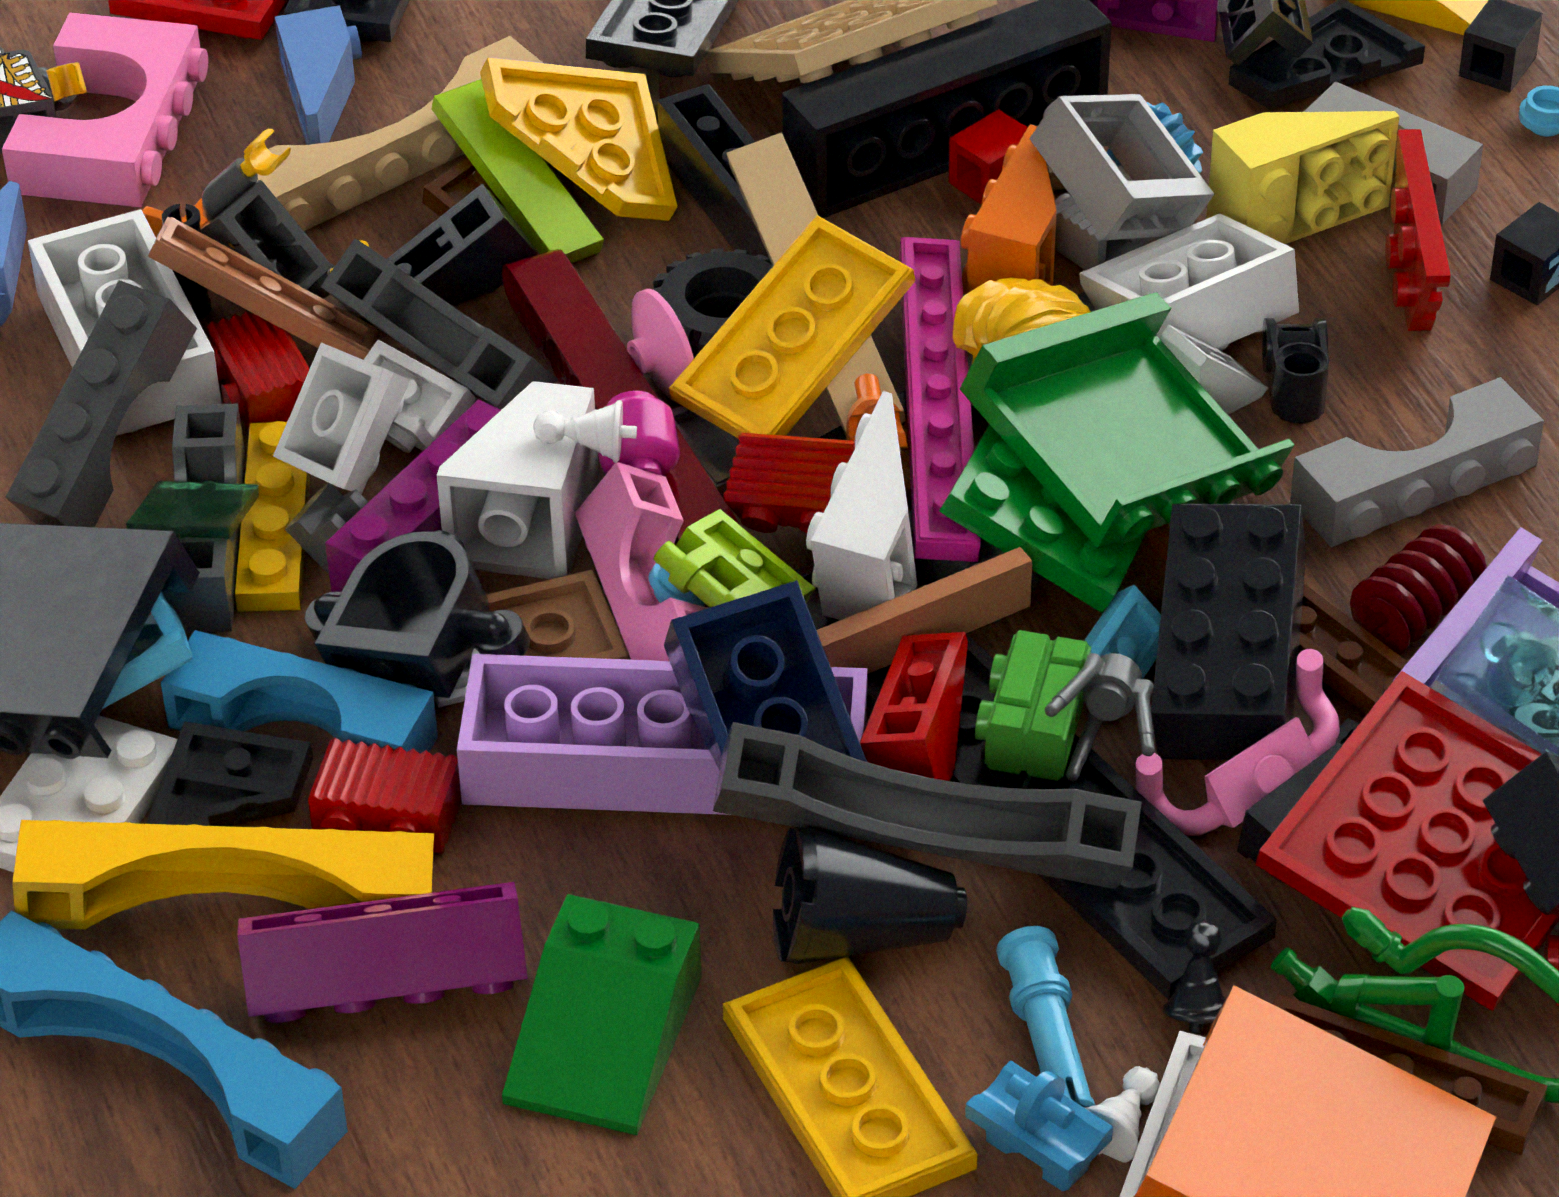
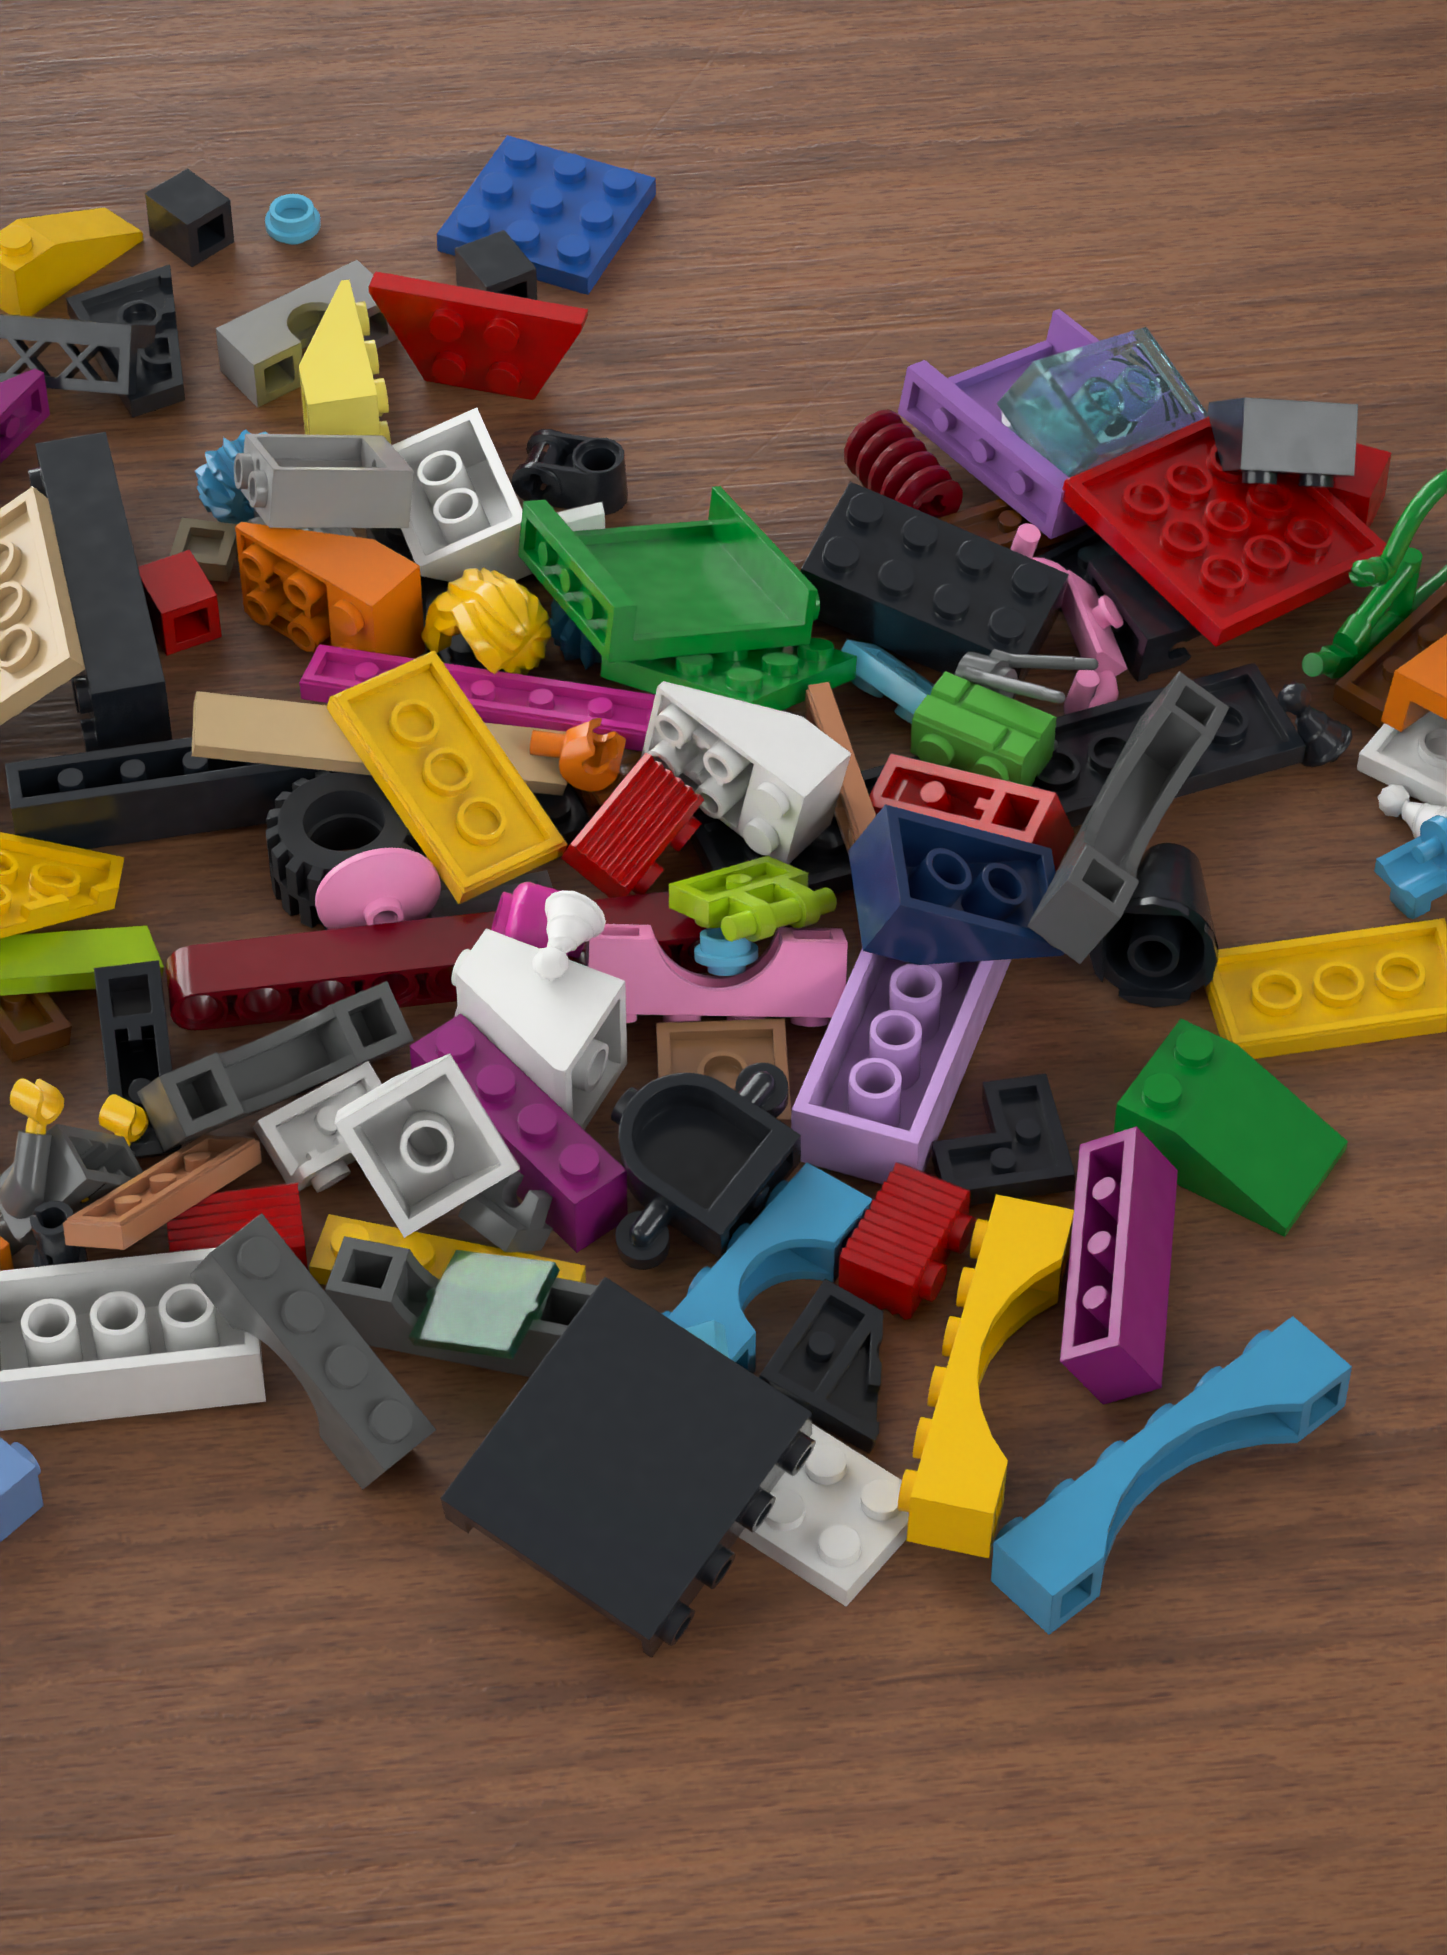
camera: 75 degrees left, 5 degrees up
medium azure pin [996,926,1095,1108] -> none
light grey arch [1290,377,1544,548] -> none
none -> black plate [931,1073,1075,1206]

